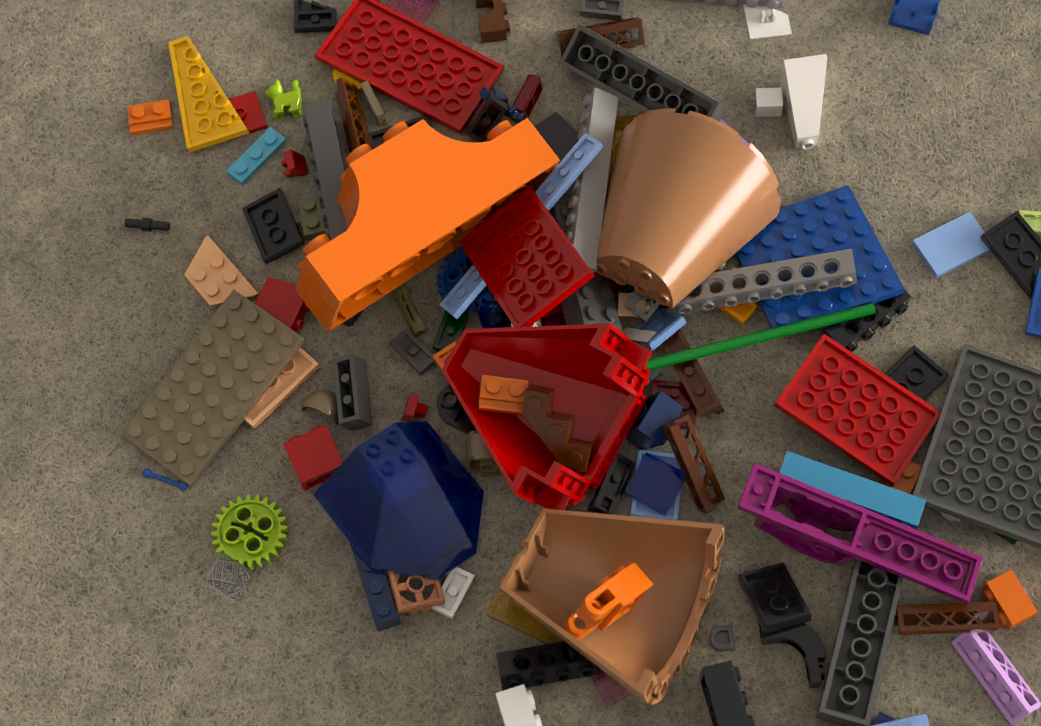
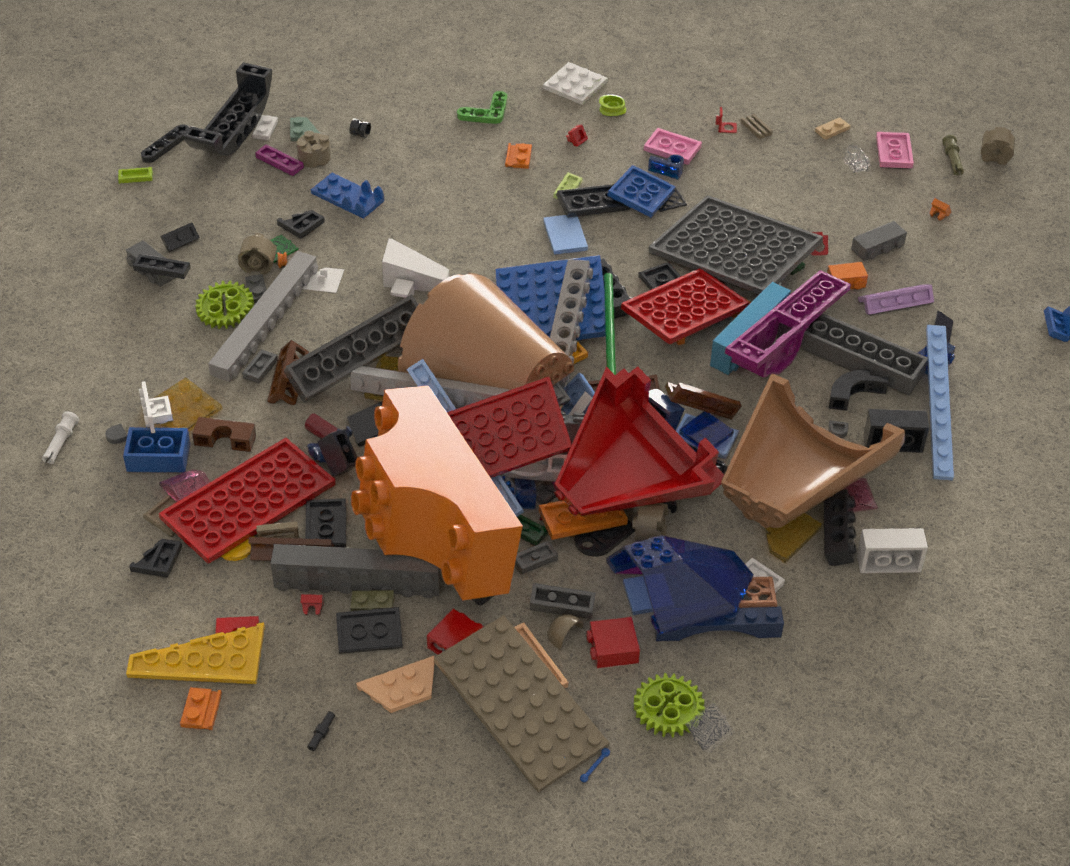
camera: 80 degrees left, 20 degrees down
medium azure plate [226,127,287,185] -> none
lime animal [266,79,302,120] -> none
red tile [401,393,428,422] -> none
orange plate [478,375,529,415] -> none
reddish brown brick [522,384,594,472] -> none
orange brick [564,562,653,640] -> none
black tile [738,562,812,633] -> none
reddish brown fence [894,602,1001,635] -> none

